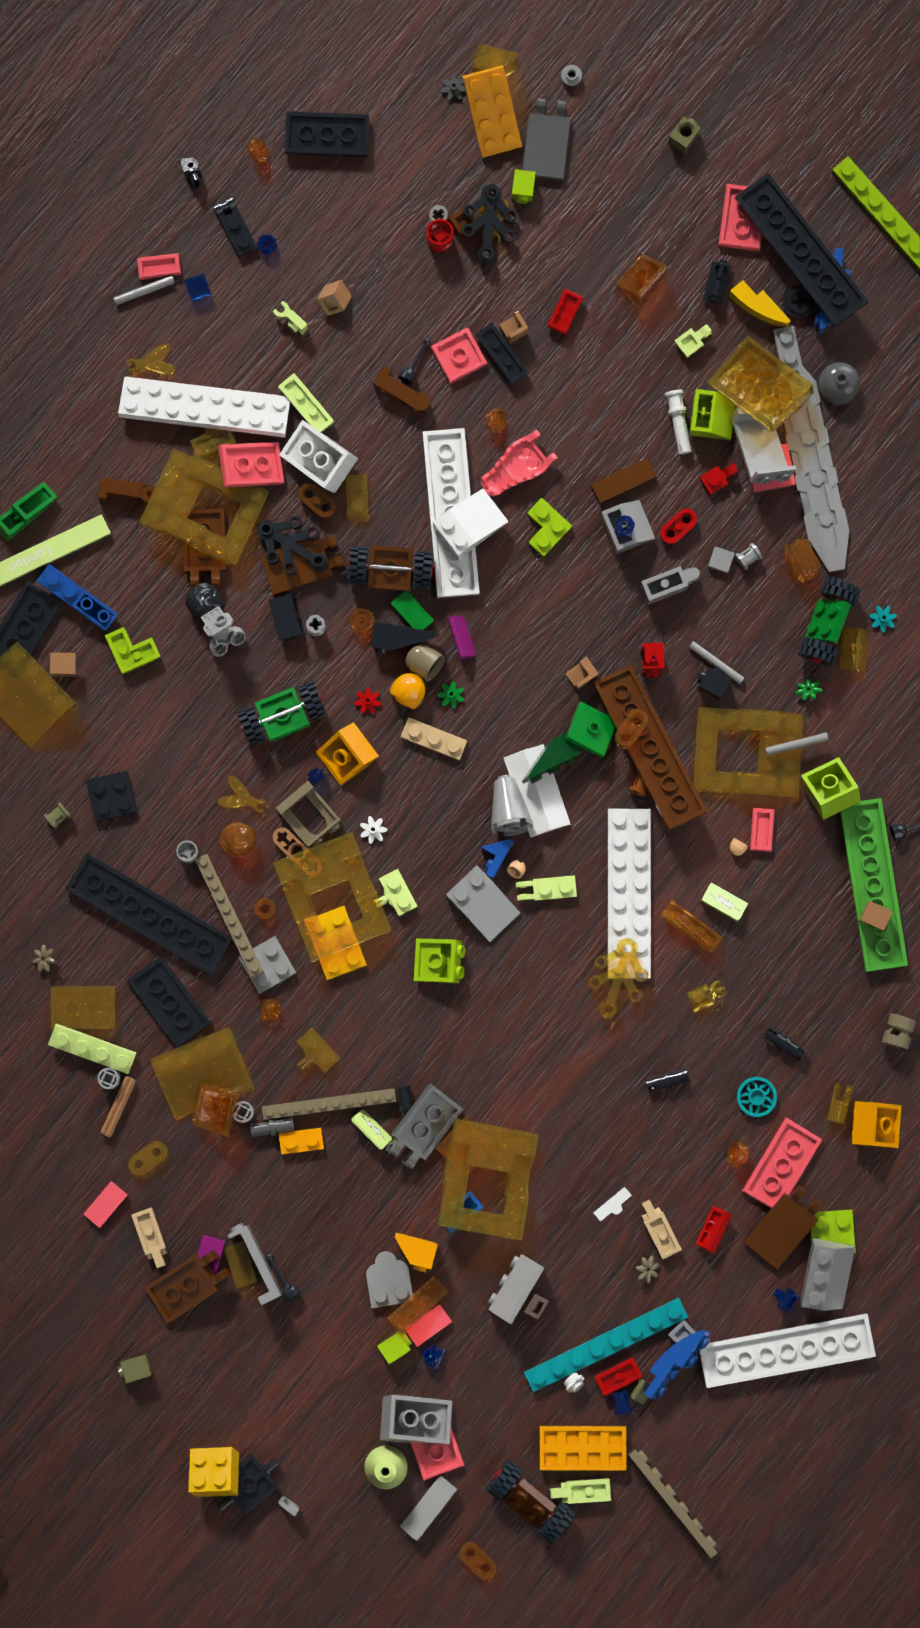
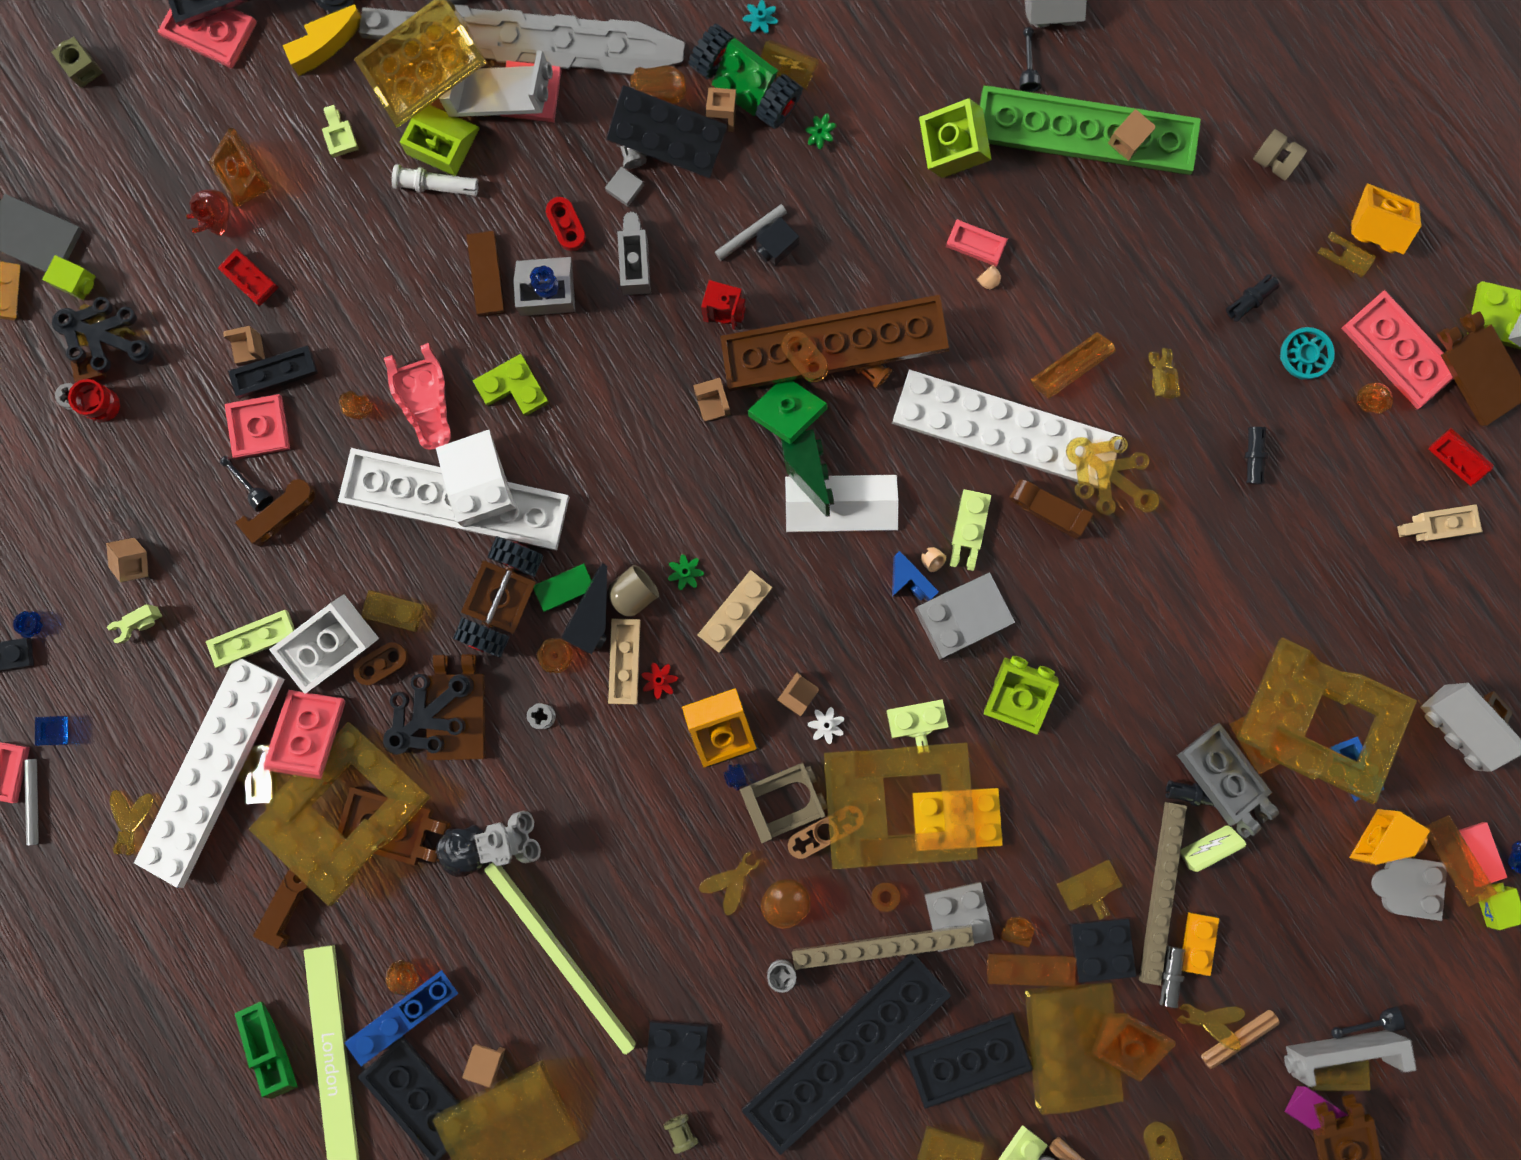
camera: 65 degrees left, 0 degrees up
lime plate [105,627,161,675] -> none
light grey wheel [232,1101,254,1123] -> none
plate [237,681,327,747] -> none
black hinge [269,594,305,641] -> none
light orange hair [390,673,425,709] -> none
magenta slope [448,616,476,660] -> none
light grey cone [491,775,533,836] -> none
white sticker [594,1187,632,1221] -> none
dark tan plant [636,1256,660,1284] -> none
clear yellow piece [693,707,803,799] -> none
red plate [700,463,738,495] -> none
yellowish green slope [701,883,748,922] -> none
black hinge [703,260,733,306] -> none
light grey bar [765,733,829,756] -> none
none -> clear red piece [186,189,230,236]
none -> clear orange plate [385,960,419,996]
none -> yellowish green tile [485,862,636,1054]
none -> black plate [605,85,727,179]
none -> tan plate [608,619,641,705]
none -> medium nougat panel [706,87,736,132]
none -> medium nougat panel [777,672,819,717]
none -> clear orange plate [987,953,1076,987]
none -> reddish brown leg [1009,479,1093,539]
none -> black plate [1070,917,1136,983]
none -> clear yellow piece [1177,1004,1245,1051]
none -> medium nougat axle [1201,1010,1280,1069]

